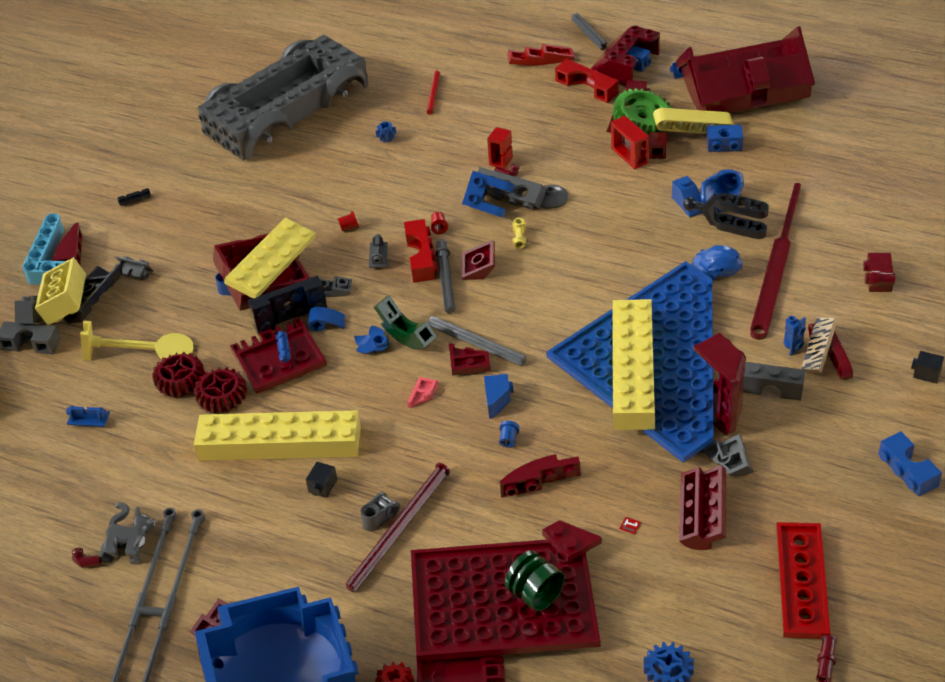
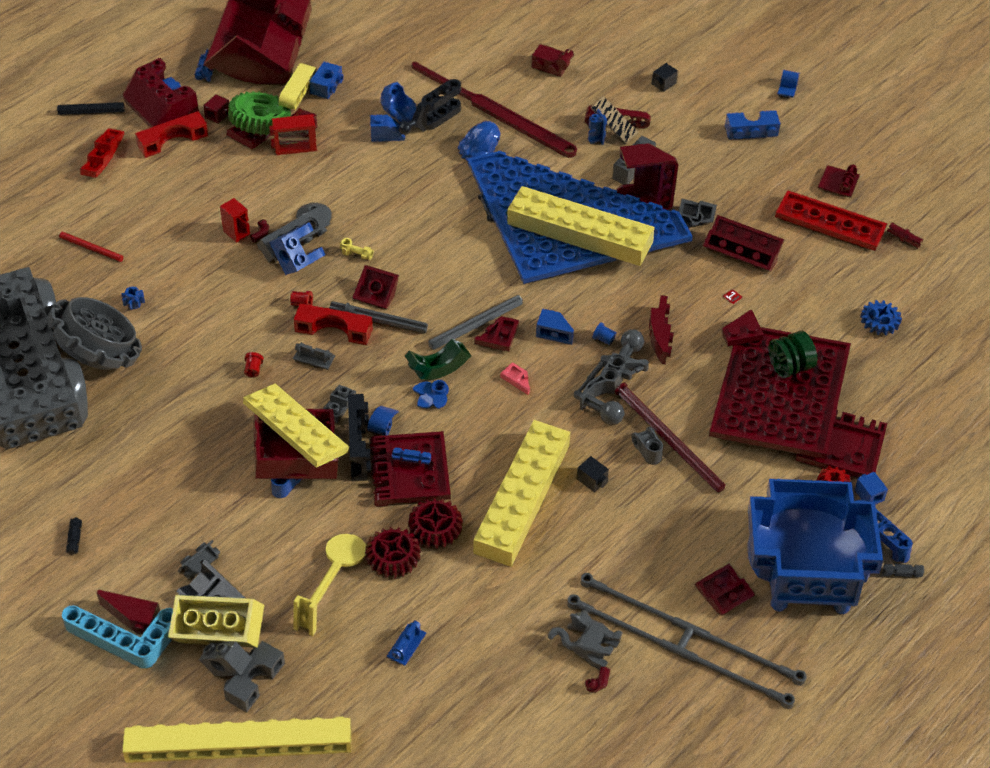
camera: 75 degrees left, 5 degrees up
none -> dark grey piece [47,297,142,370]
none -> dark grey piece [574,329,649,425]
none -> dark red hinge [818,164,860,198]

